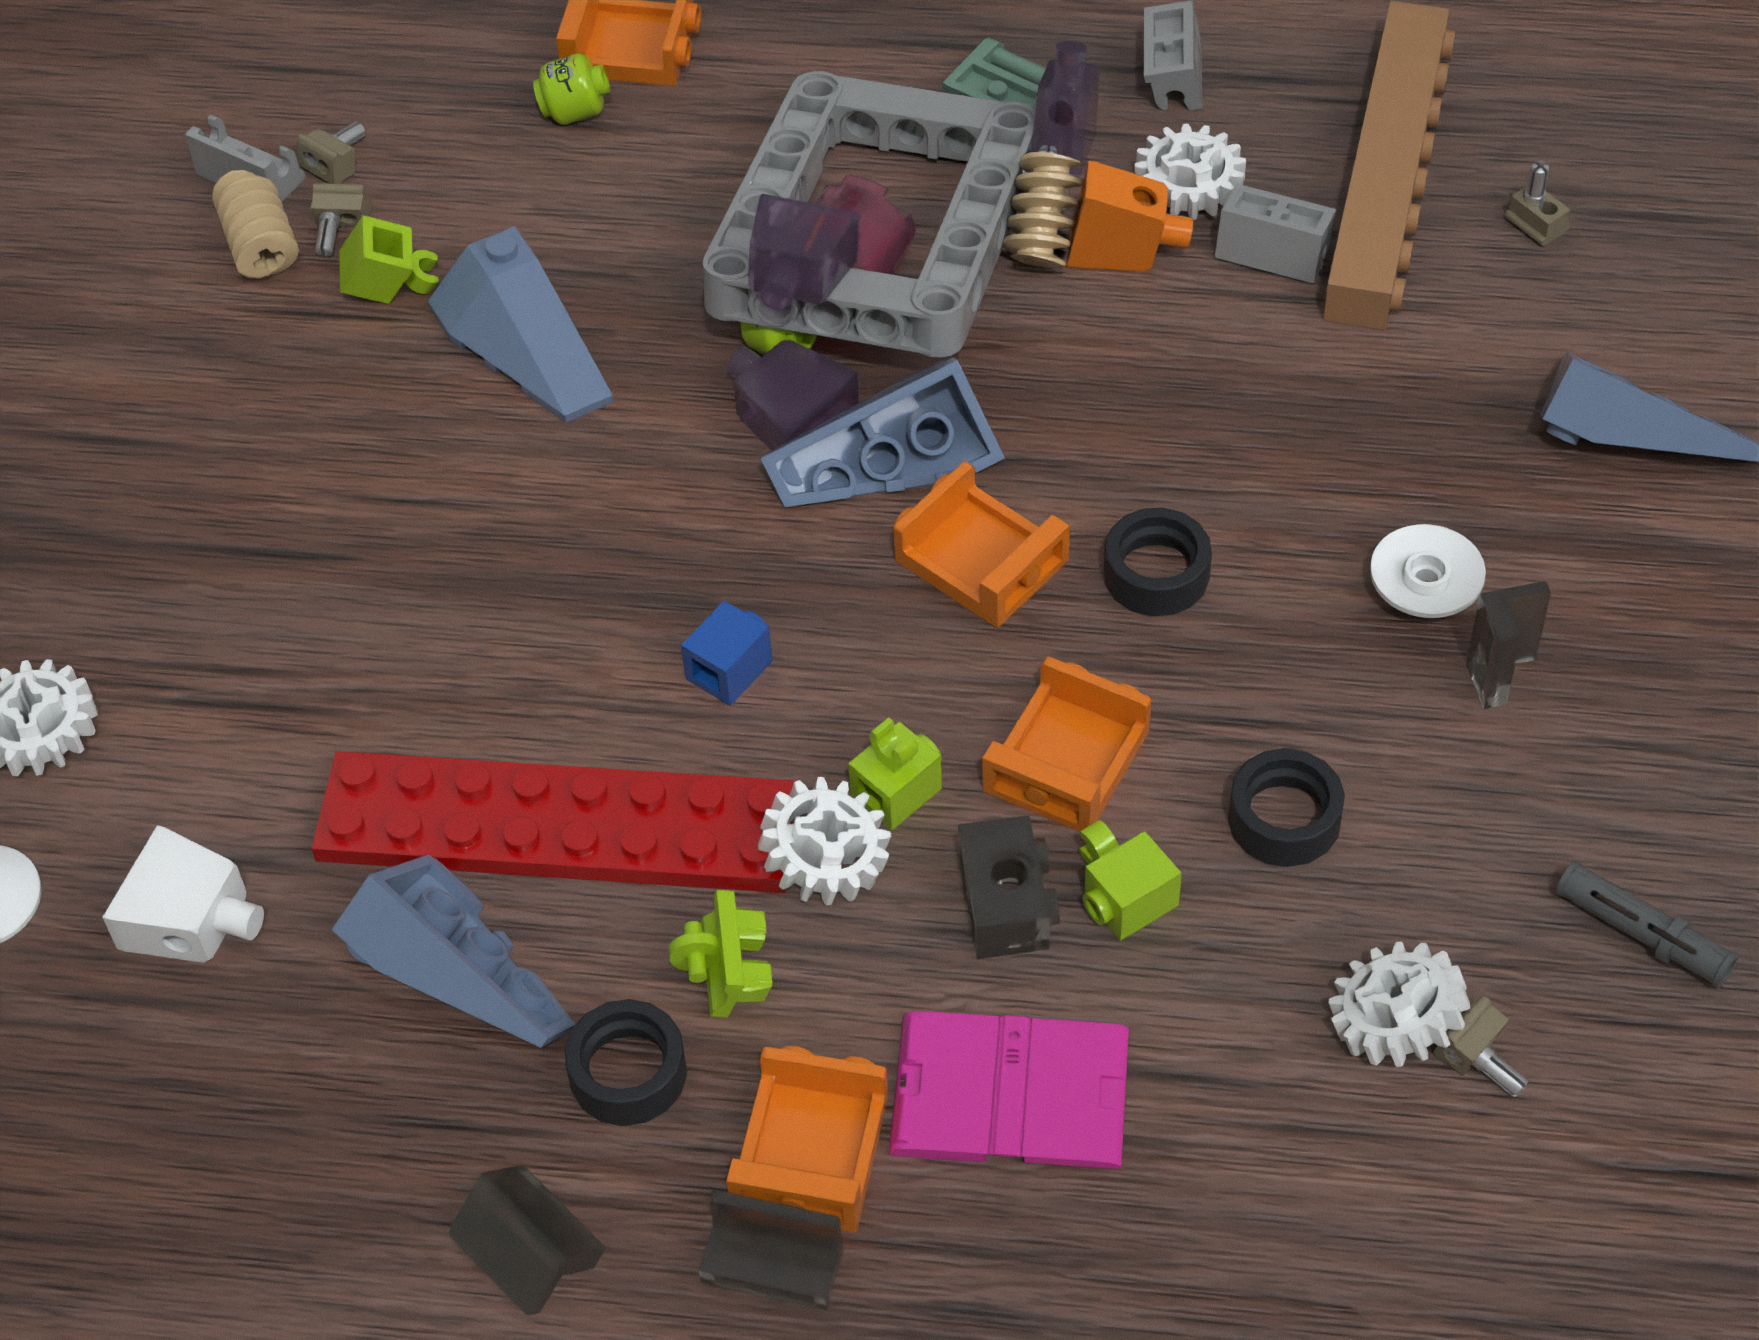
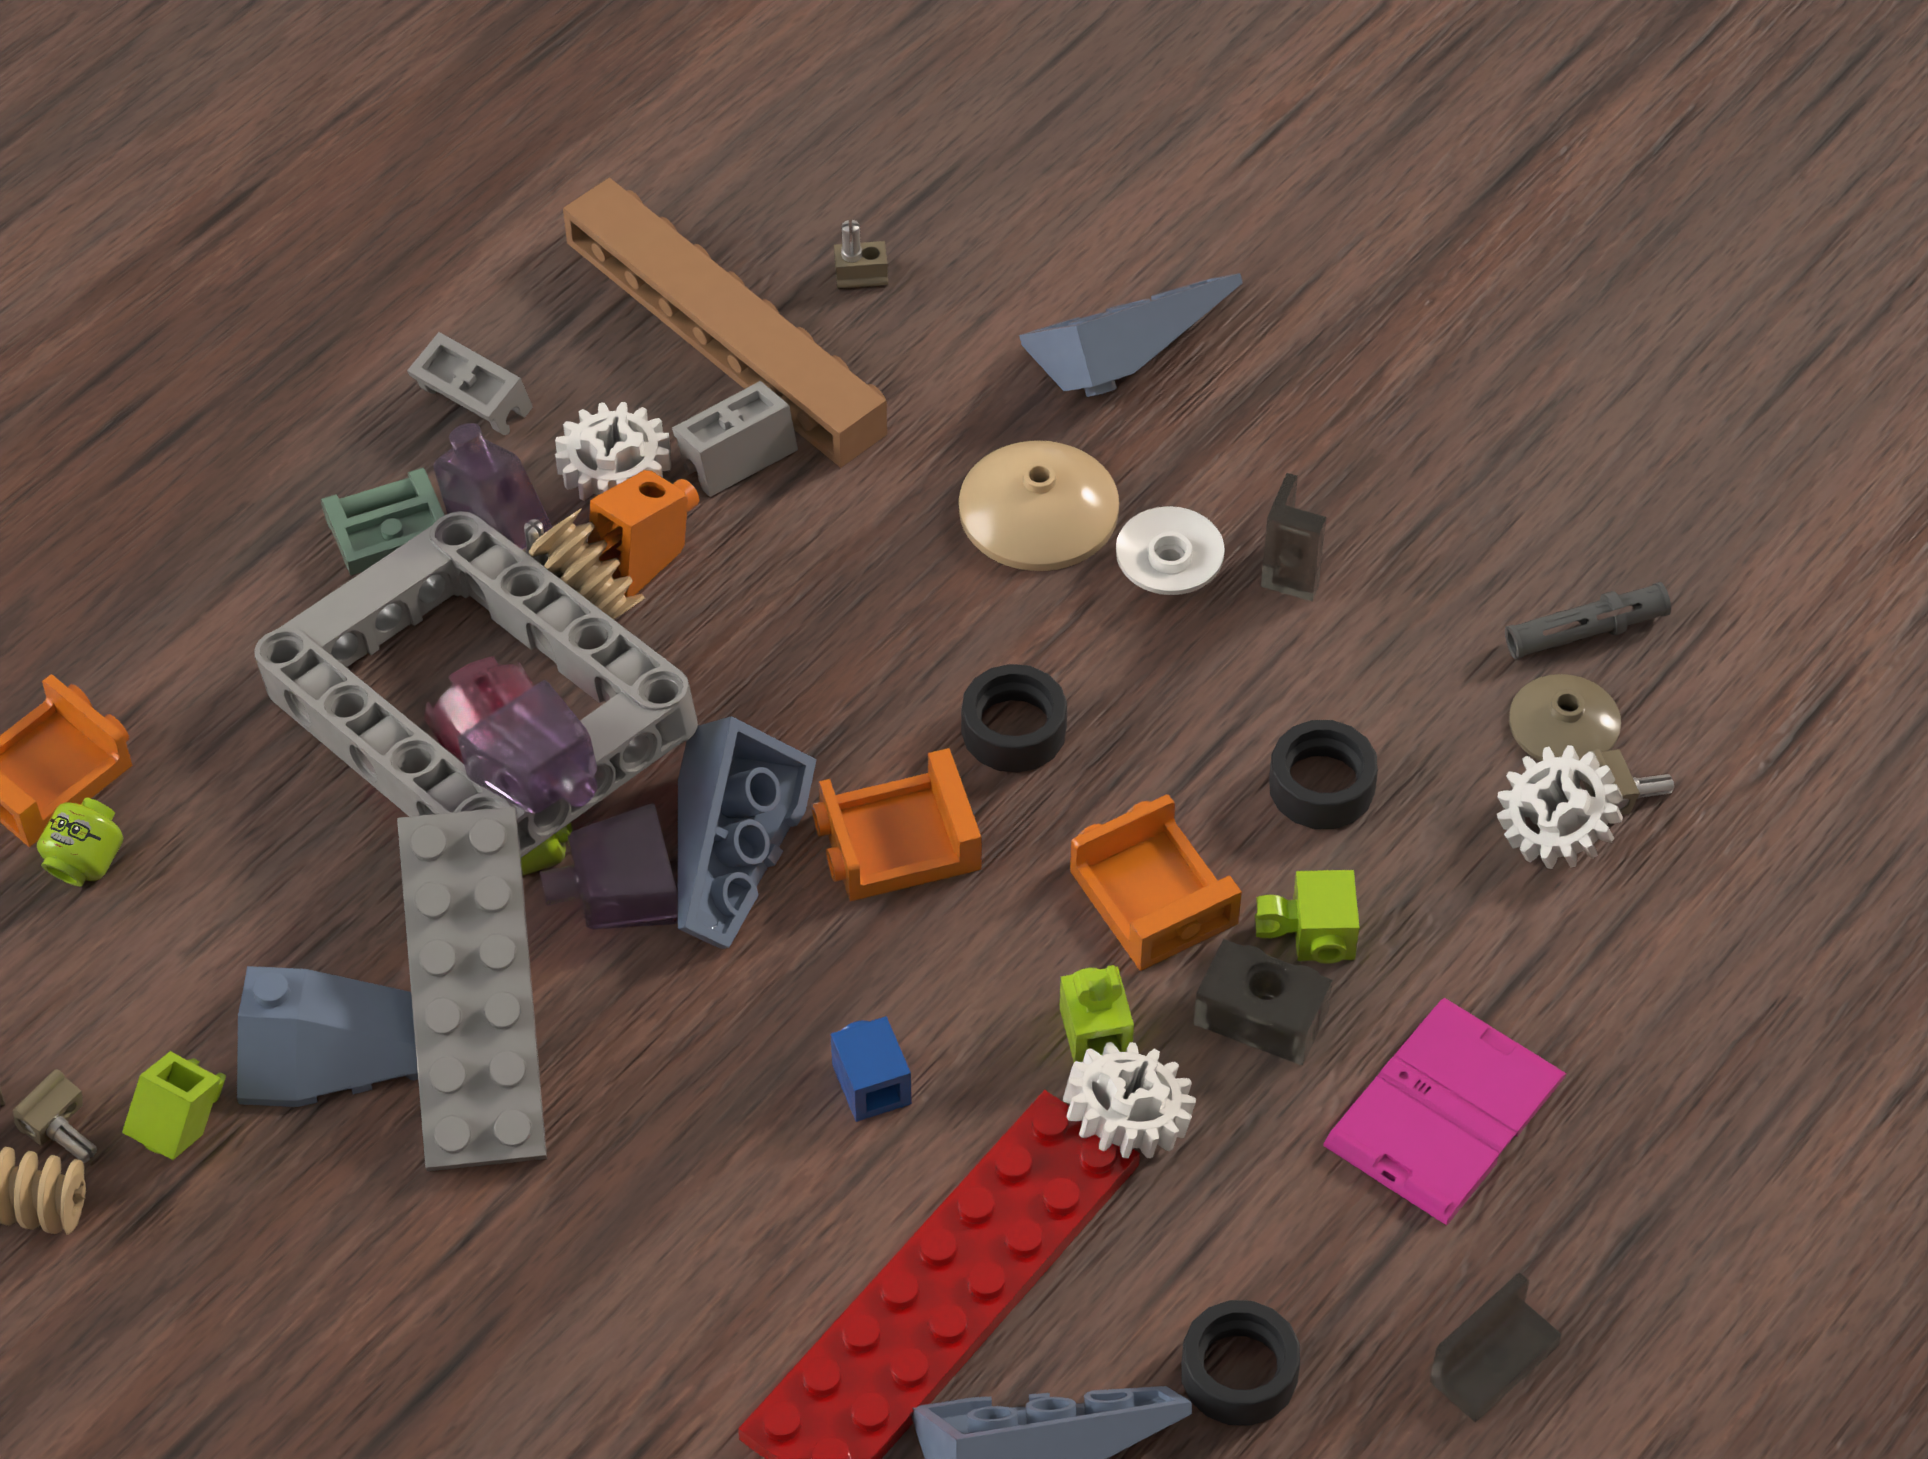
camera: 60 degrees left, 0 degrees up
lime hips [668,890,773,1018] -> none
orange panel [726,1046,888,1233] -> none
none -> light grey plate [397,806,547,1171]
none -> tan dish [959,441,1119,571]
none -> dark tan dish [1509,674,1621,761]

